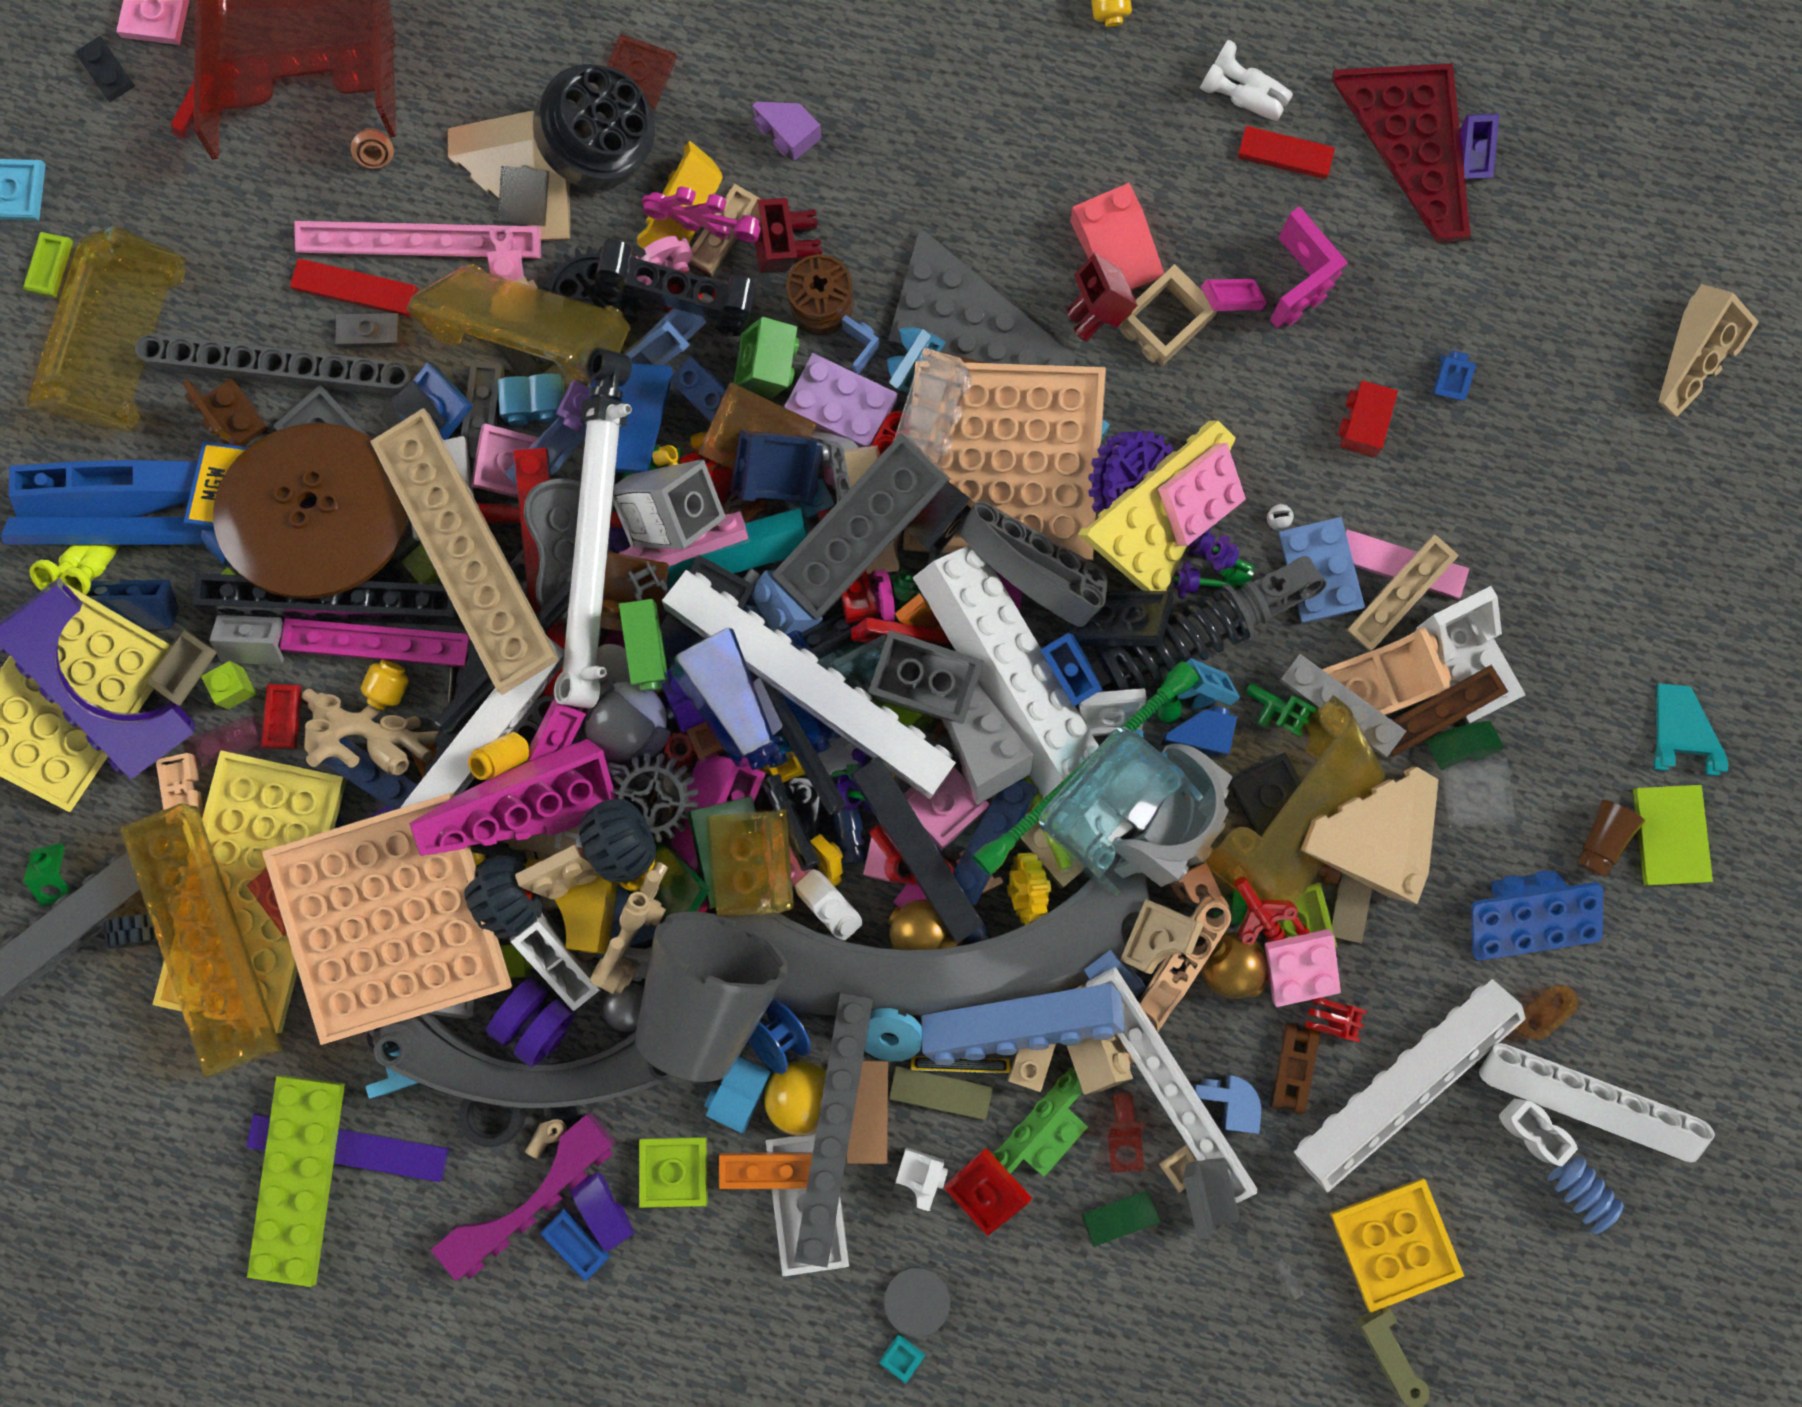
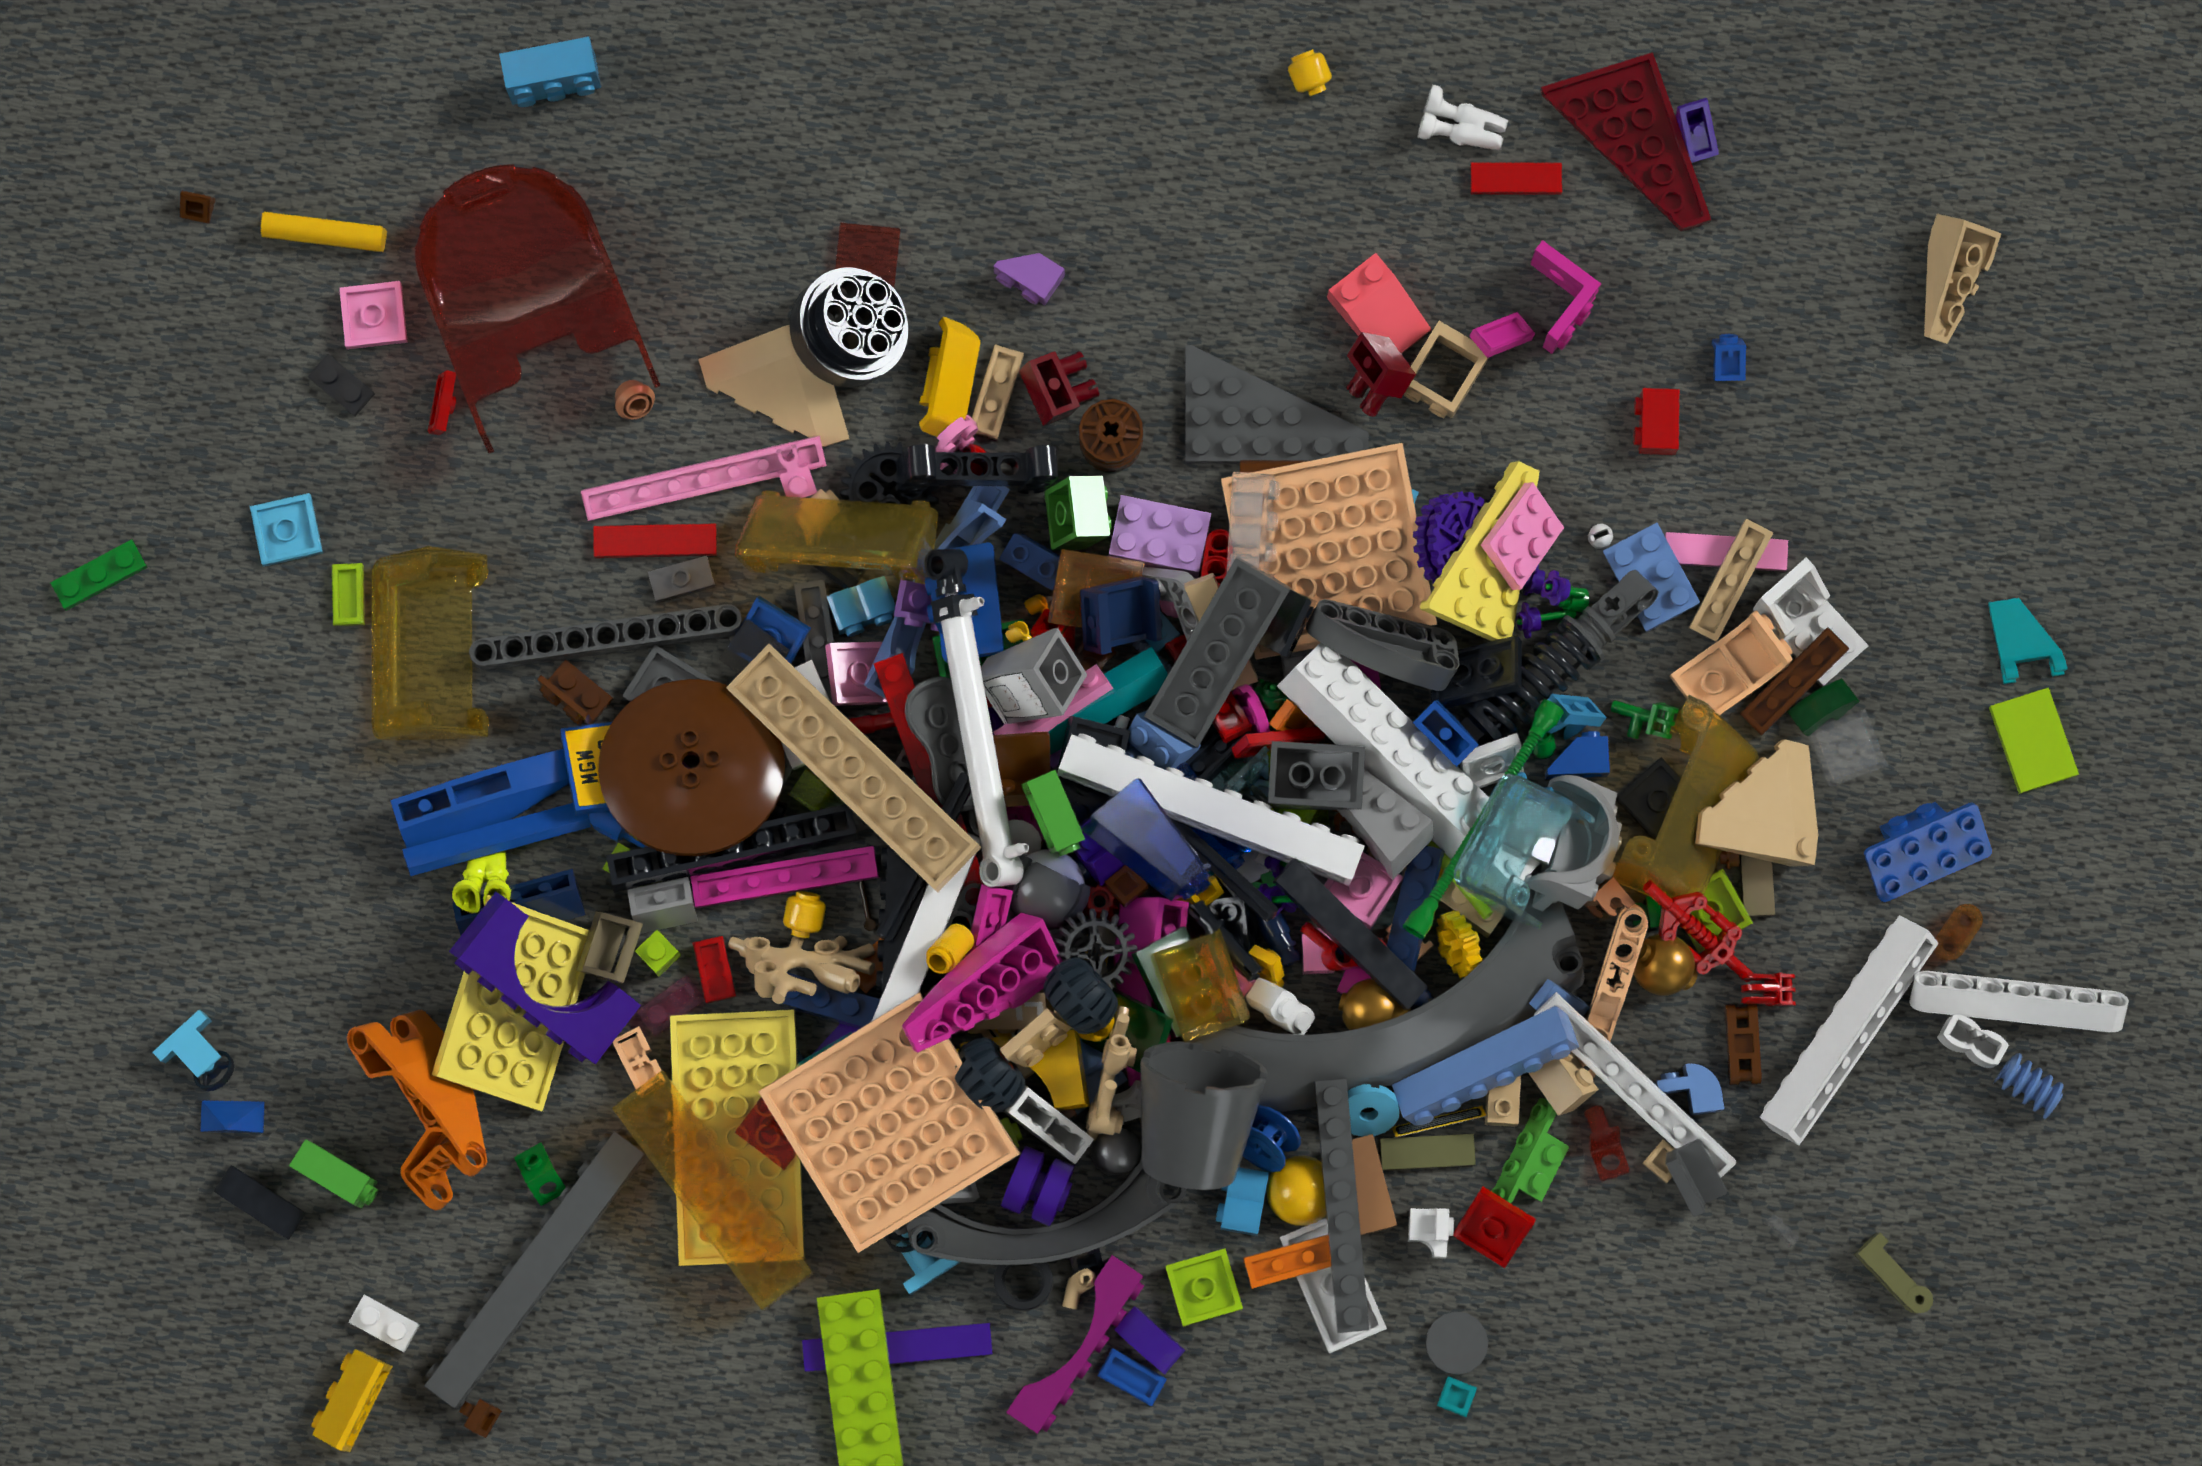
camera: 20 degrees left, 0 degrees up
black bush [103,913,169,949] -> none
clear smoke piece [498,165,549,226] -> none
dark grey piece [627,562,669,601] -> none
dark pink plant [642,186,761,242] -> none
medium blue bracket [841,315,879,375] -> none
dark azure tile [887,327,946,395] -> none
dark green slope [1081,1190,1161,1247] -> none
tan tile [1120,899,1204,974] -> none
bright pink plate [1265,929,1341,1007] -> none
light grey plate [1279,654,1406,758] -> none
yellow plate [1329,1178,1465,1313] -> none
reddish brown plant [1577,800,1645,877] -> none

